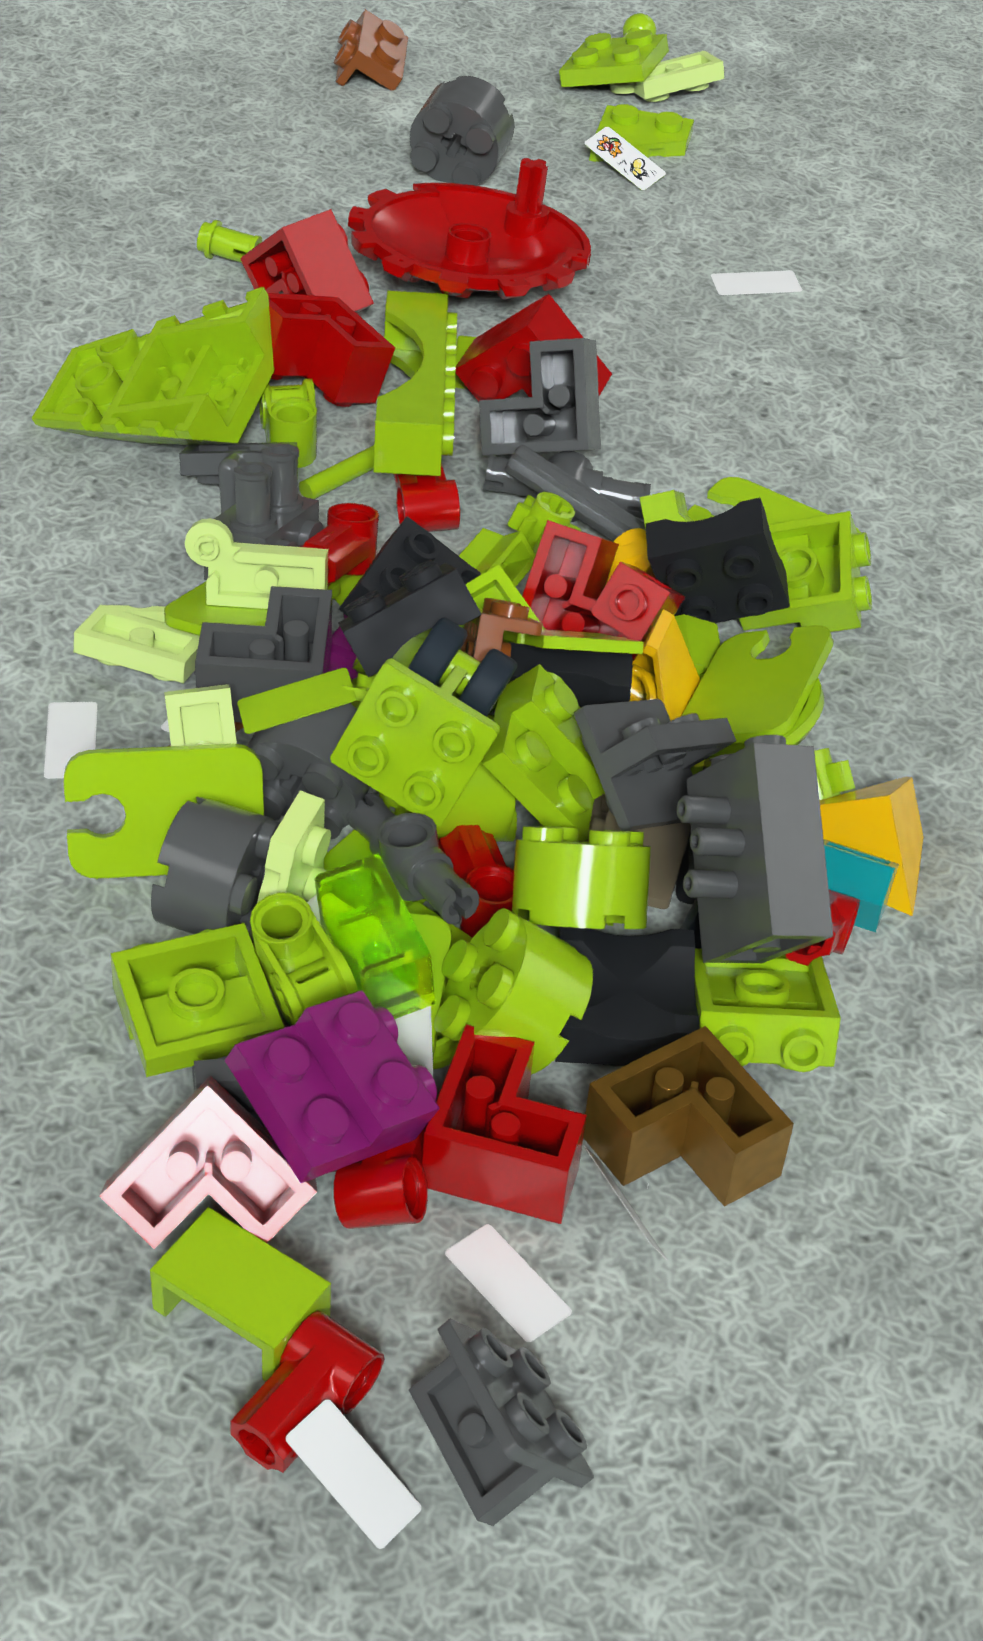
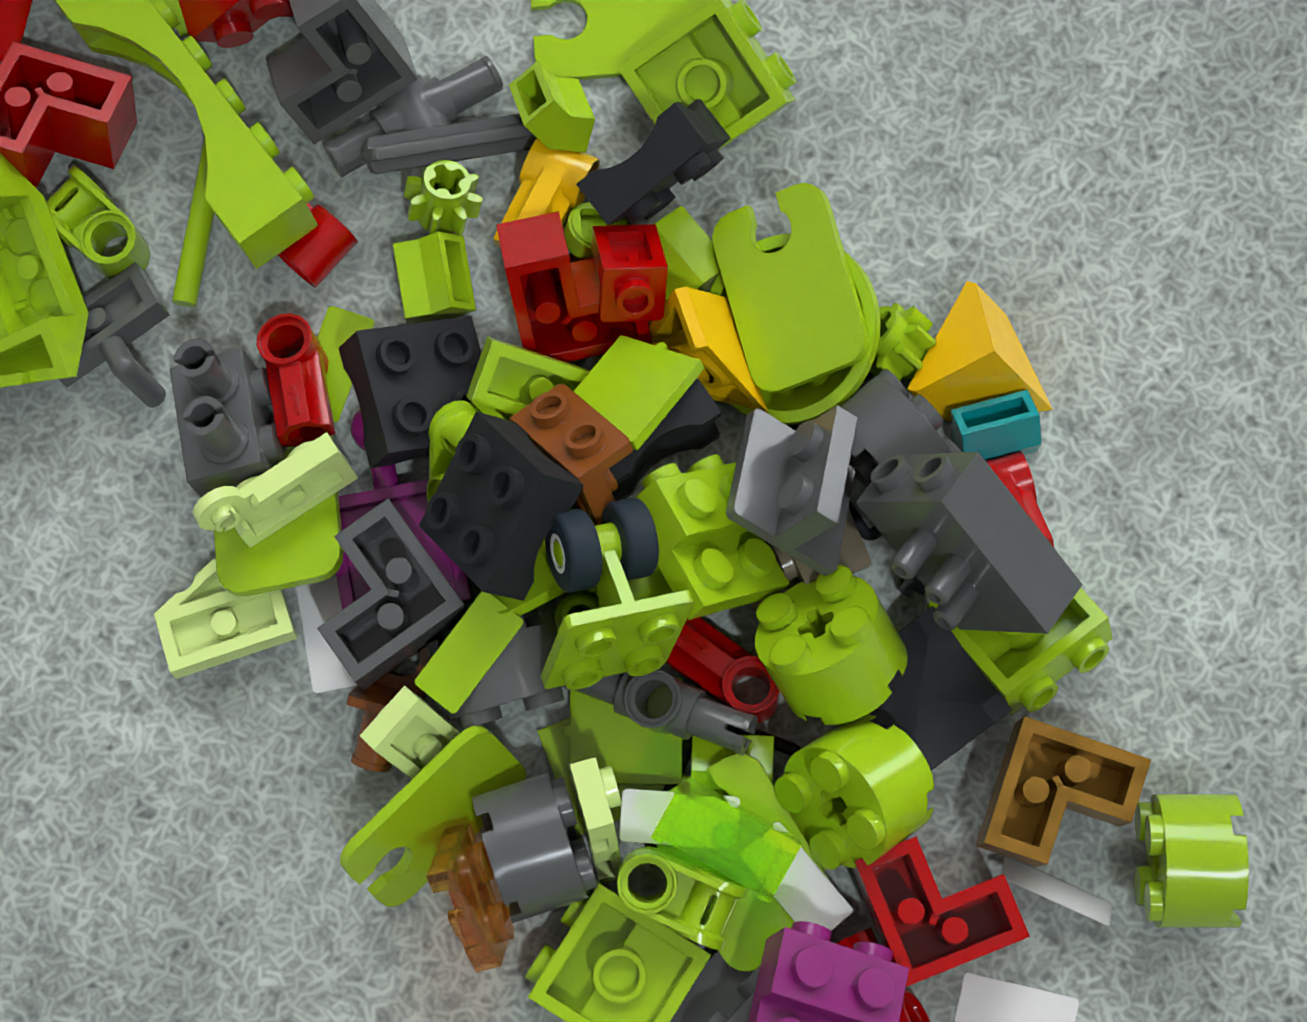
camera: 30 degrees left, 35 degrees up
white sticker [44,702,98,779] -> none
none -> clear orange wing [426,822,514,973]
none -> lime brick [1134,794,1249,928]

